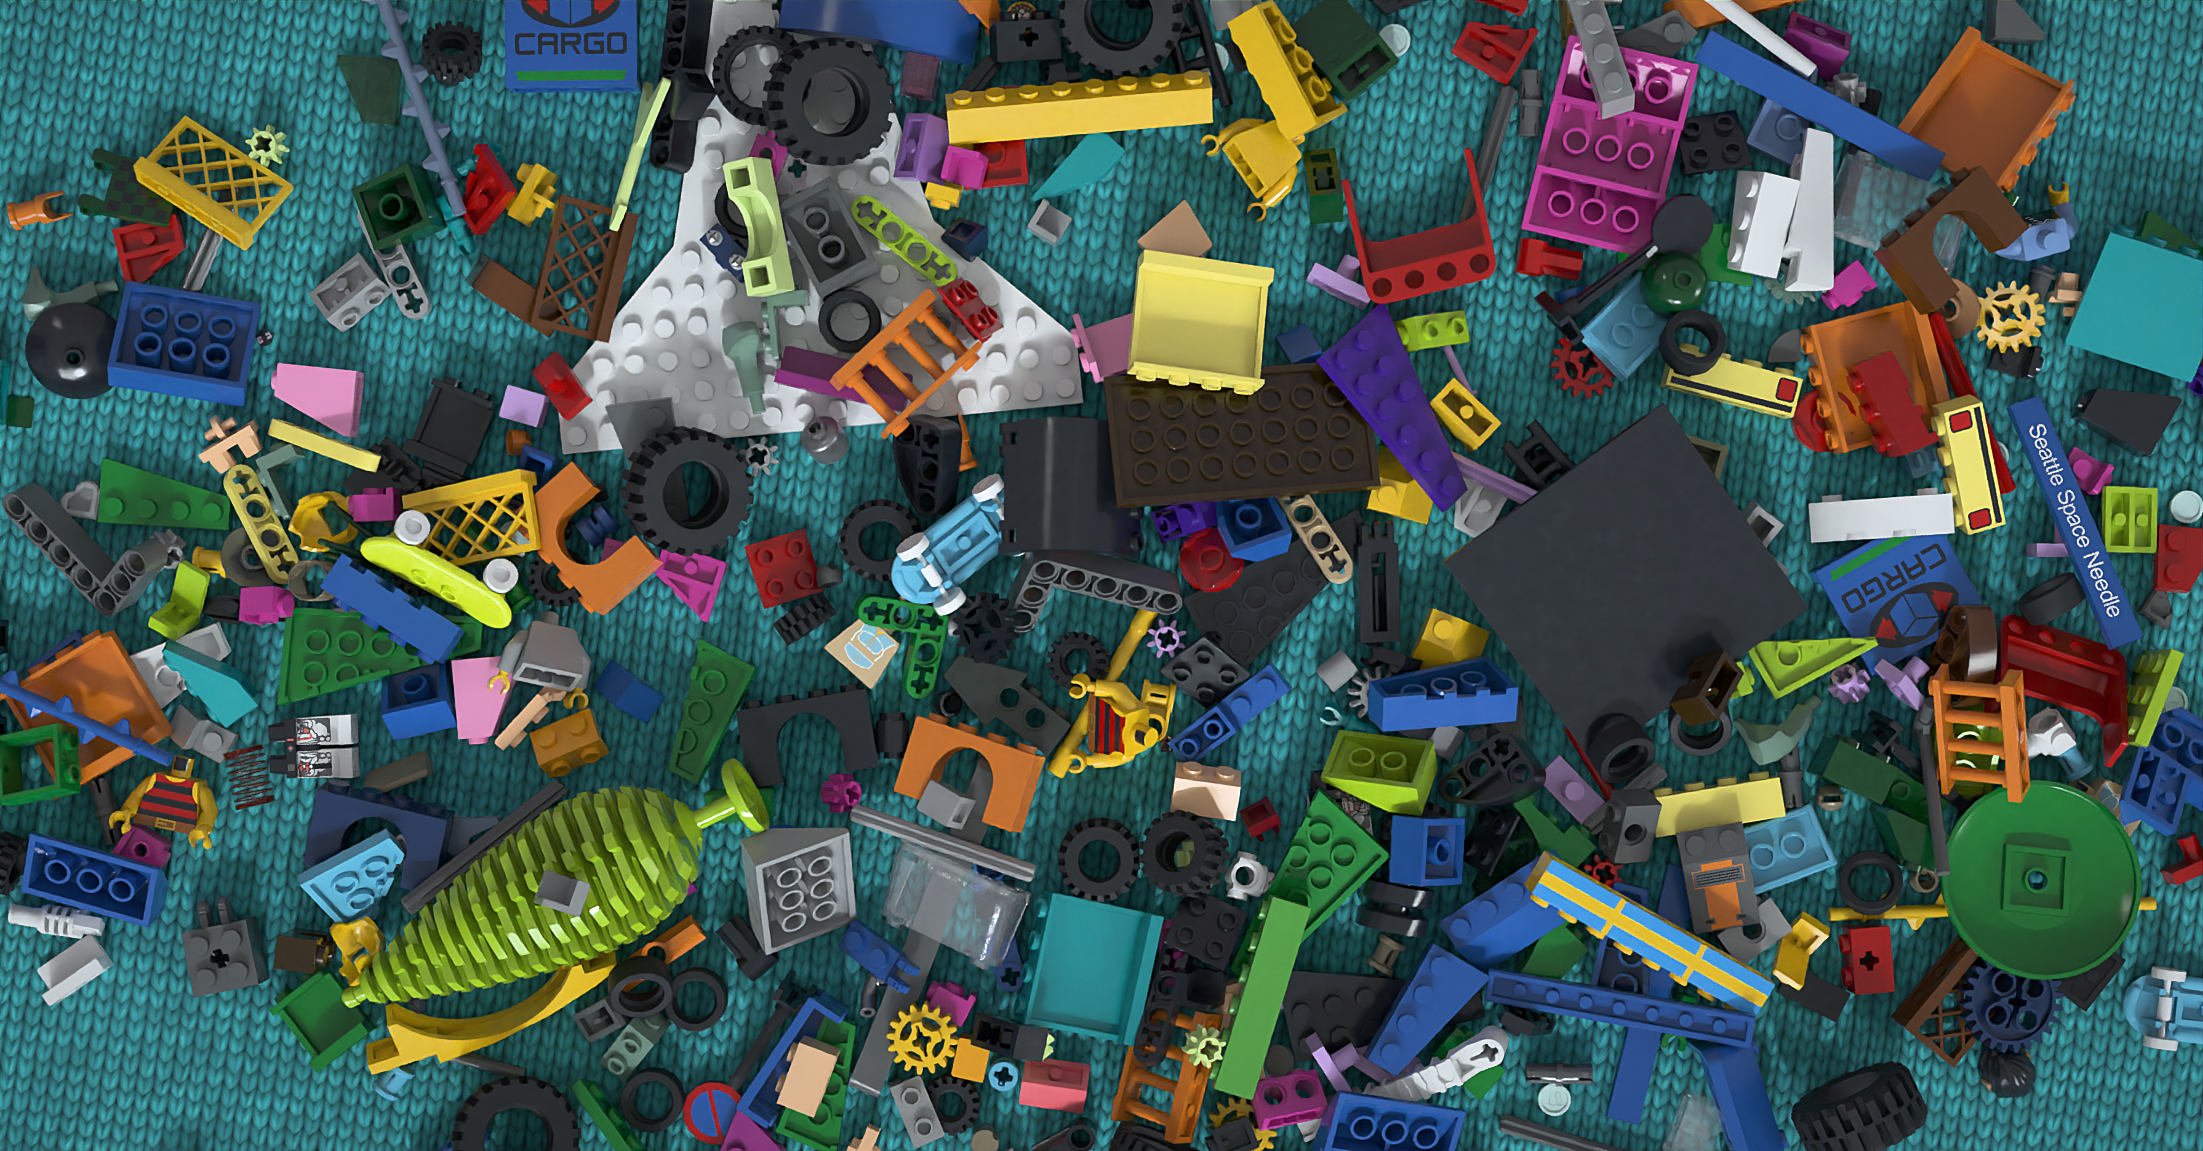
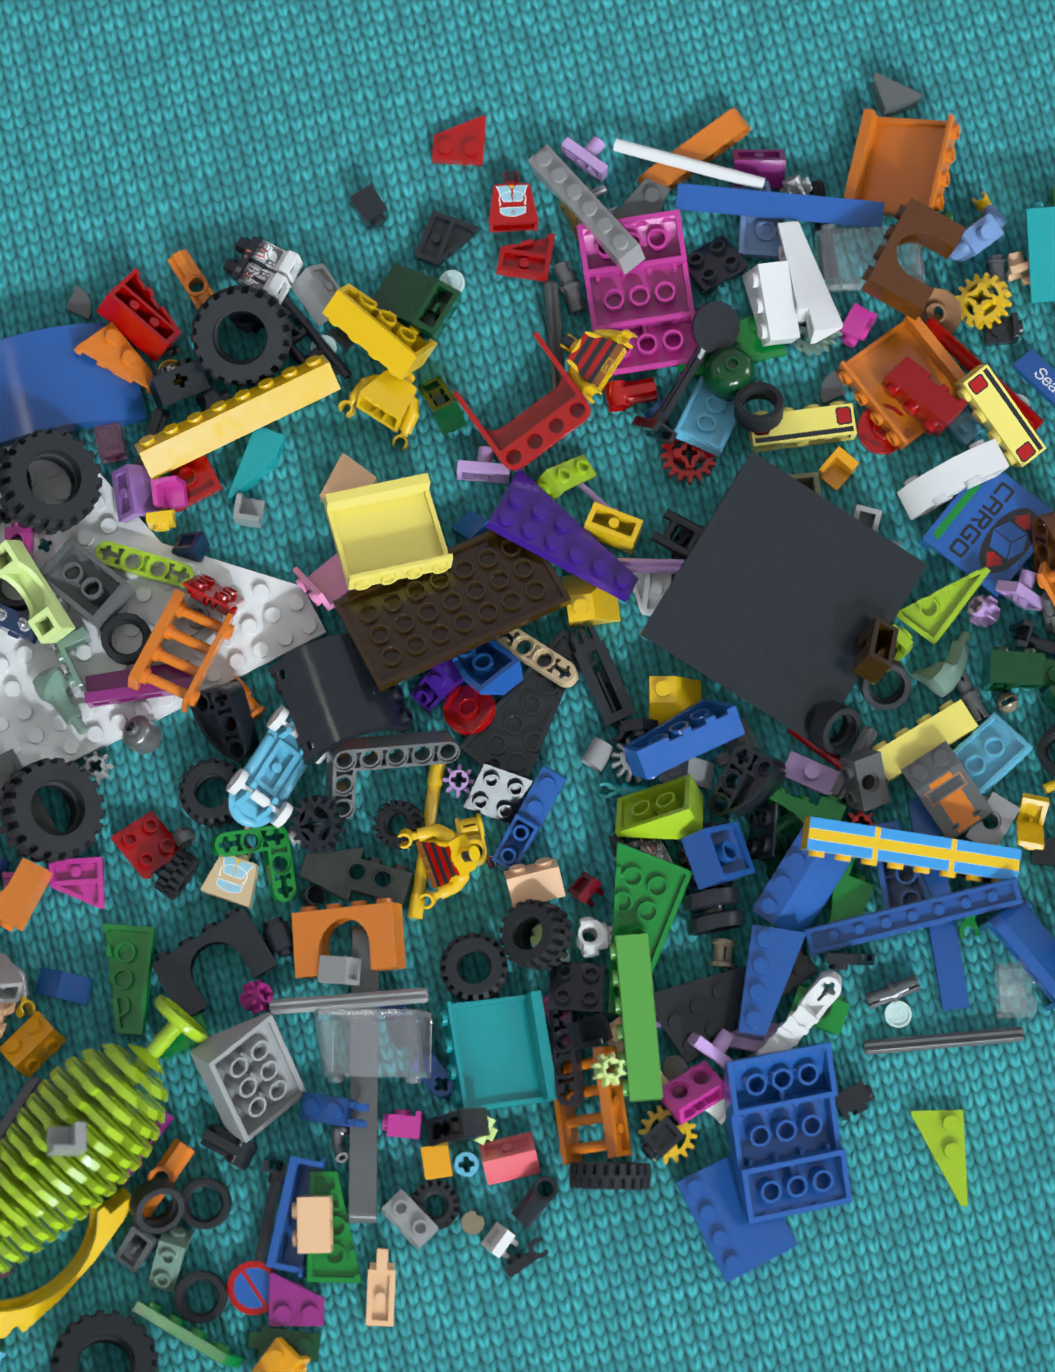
camera: 20 degrees left, 10 degrees down
dark grey bar [432,1053,527,1077] -> none
yellow gear [887,1001,959,1075] -> none
none -> torso [560,329,638,404]
none -> light orange panel [818,446,859,491]

